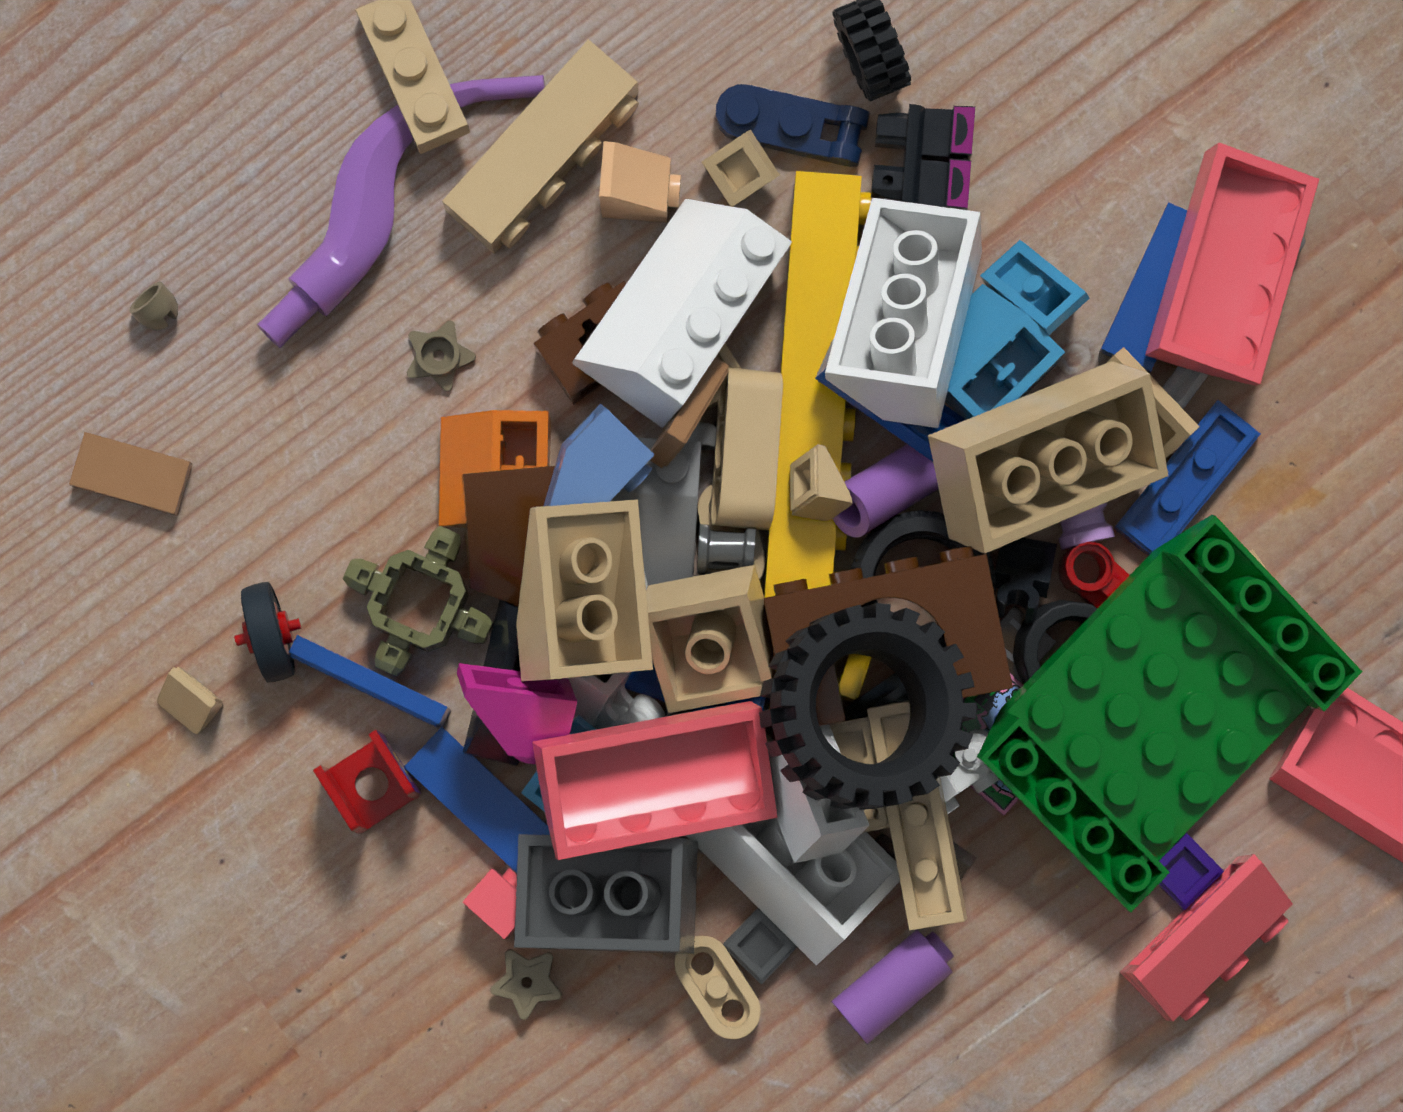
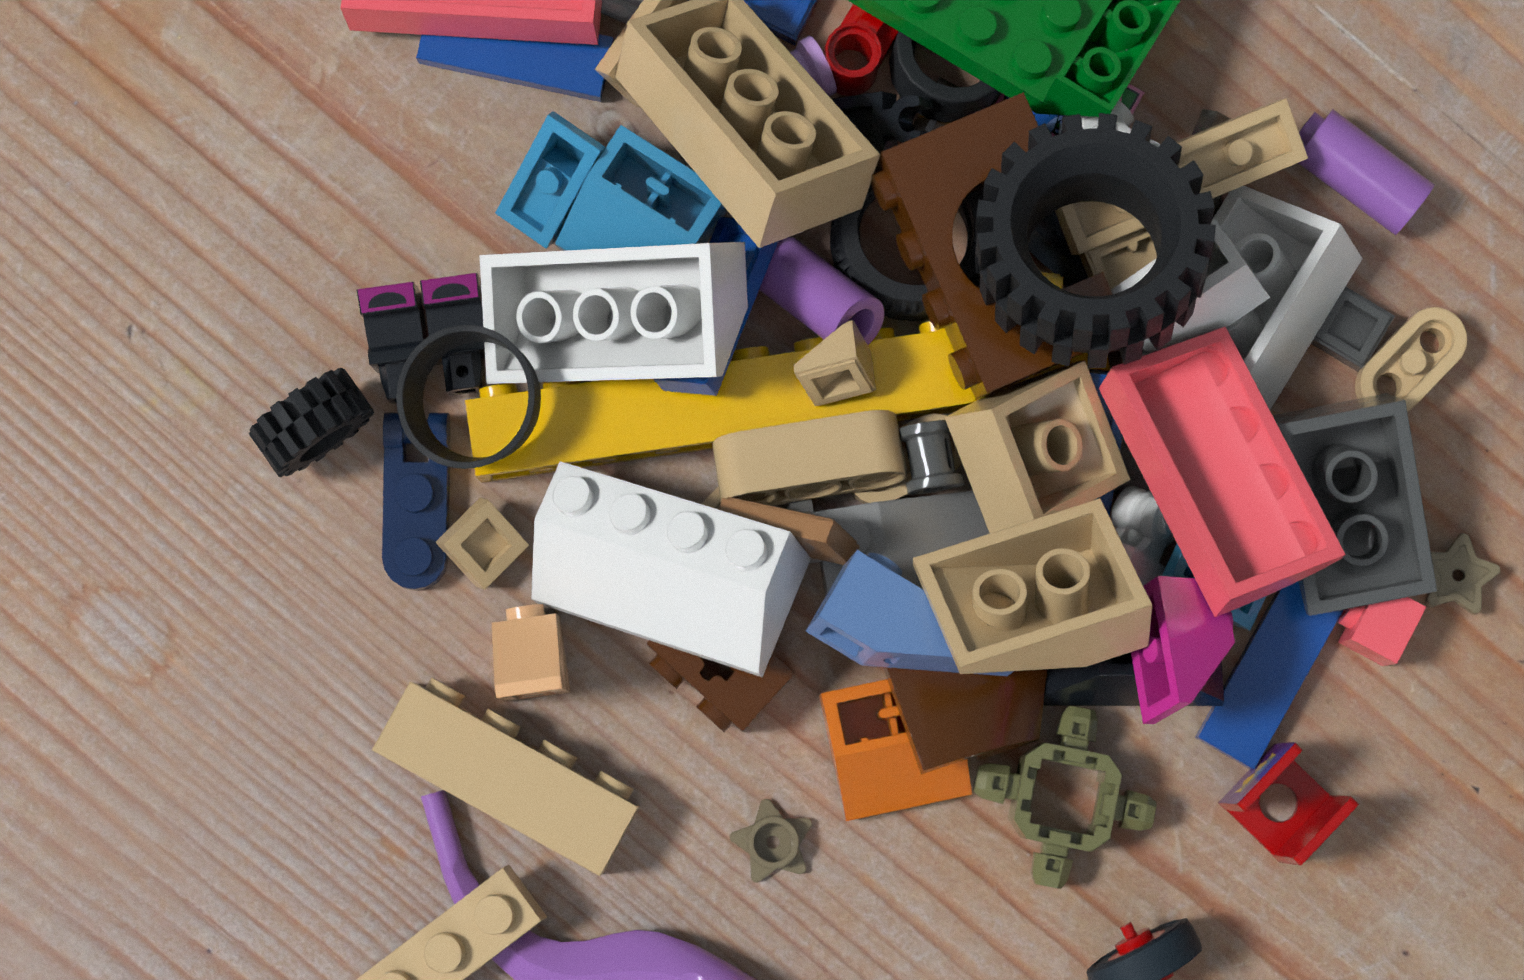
camera: 105 degrees left, 0 degrees up
blue tile [289,635,451,729] -> none
none -> black tyre [396,325,541,469]

